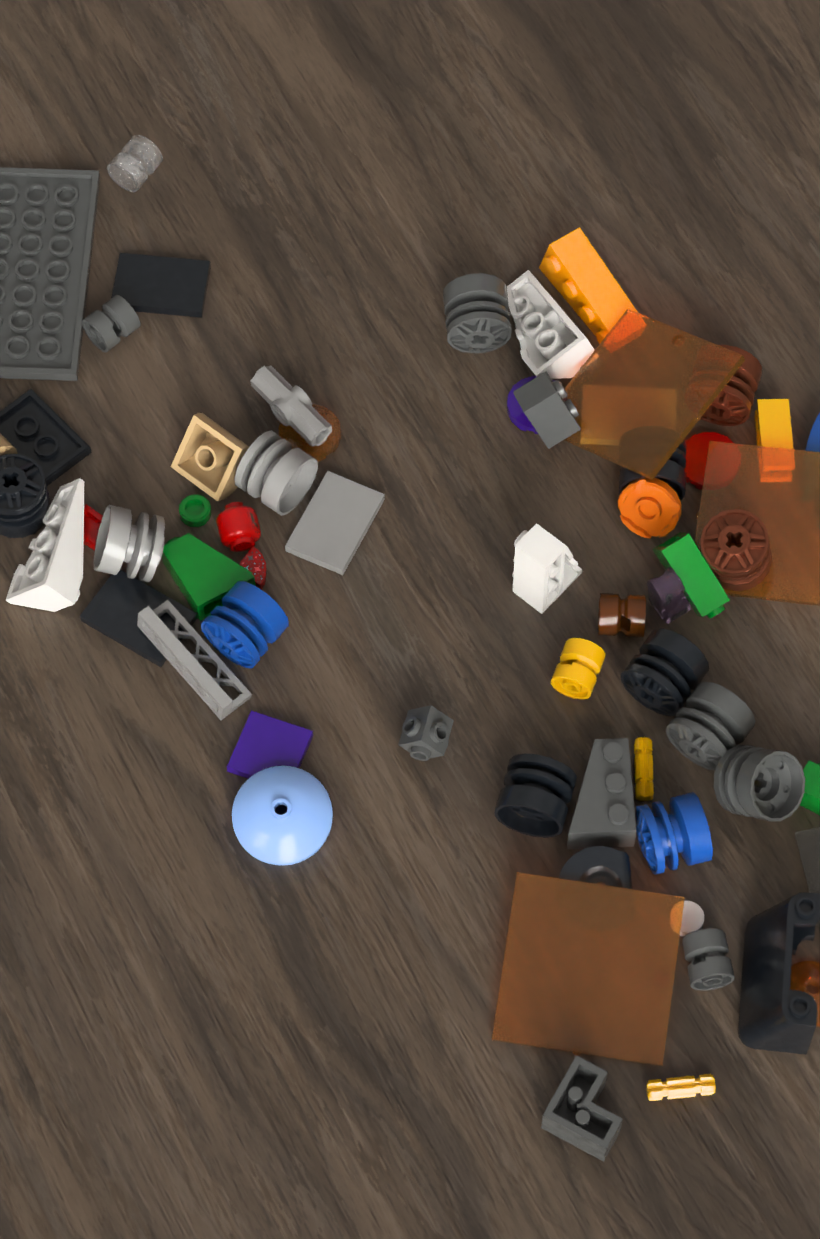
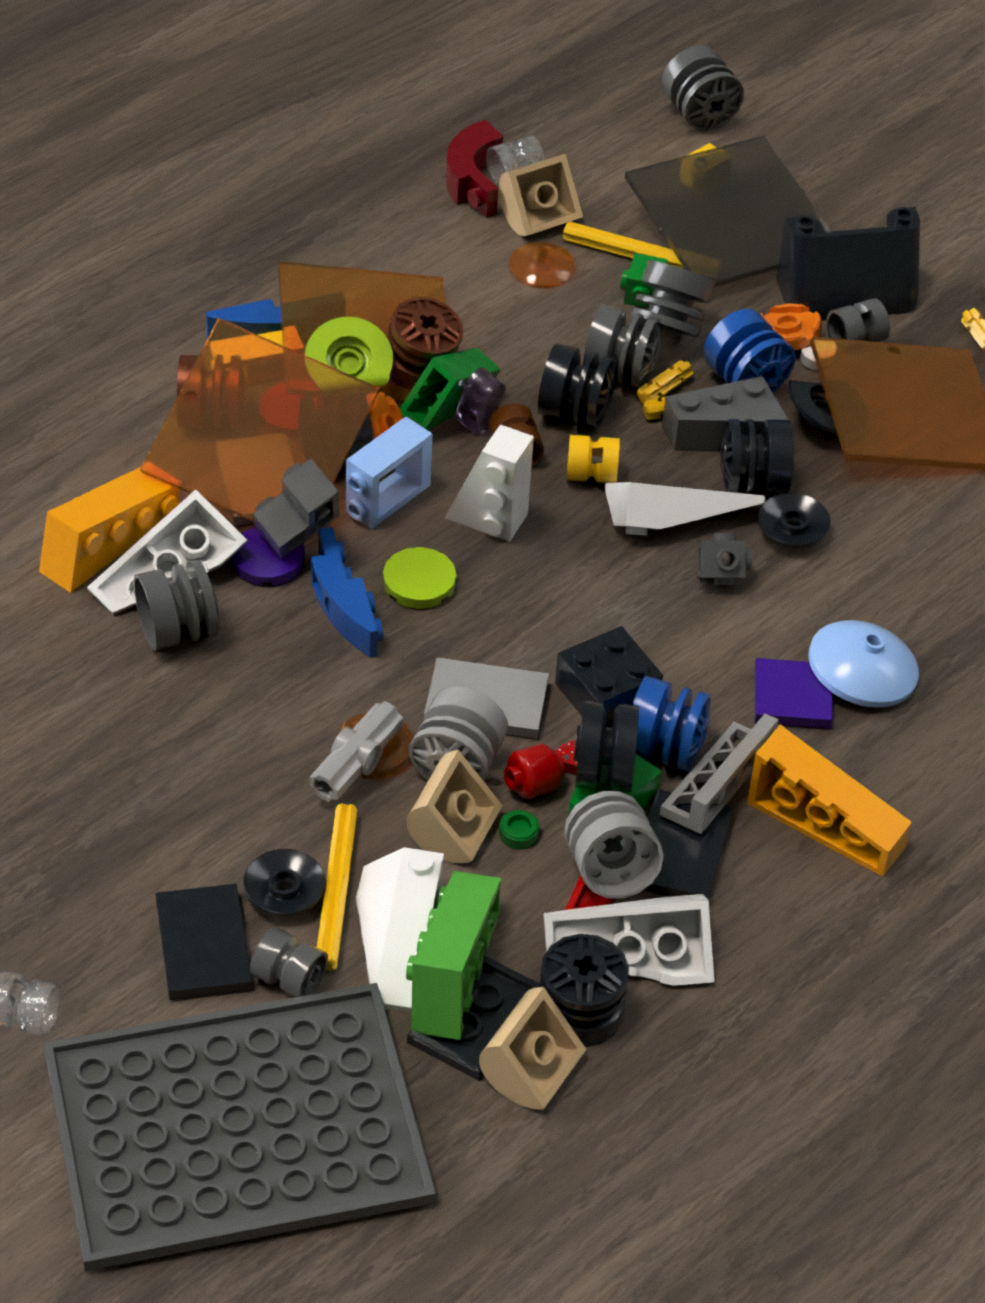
camera: 110 degrees left, 15 degrees down
none -> black dish [244,849,325,916]
none -> lime hat [305,317,393,397]
none -> blue slope [311,527,383,658]
none -> yellow axle [317,803,357,972]
none -> light blue window [346,417,433,529]
none -> white wedge [356,847,444,1013]
none -> lime tile [383,547,457,609]
none -> bright green wedge [406,871,501,1040]
none -> black brick [555,626,663,728]
none -> black wheel [574,700,639,792]
none -> white wedge [605,482,765,536]
none -> yellow axle [636,360,693,405]
none -> light orange wedge [747,725,912,877]
none -> black dish [758,493,831,547]
none -> orange tile [760,304,822,350]

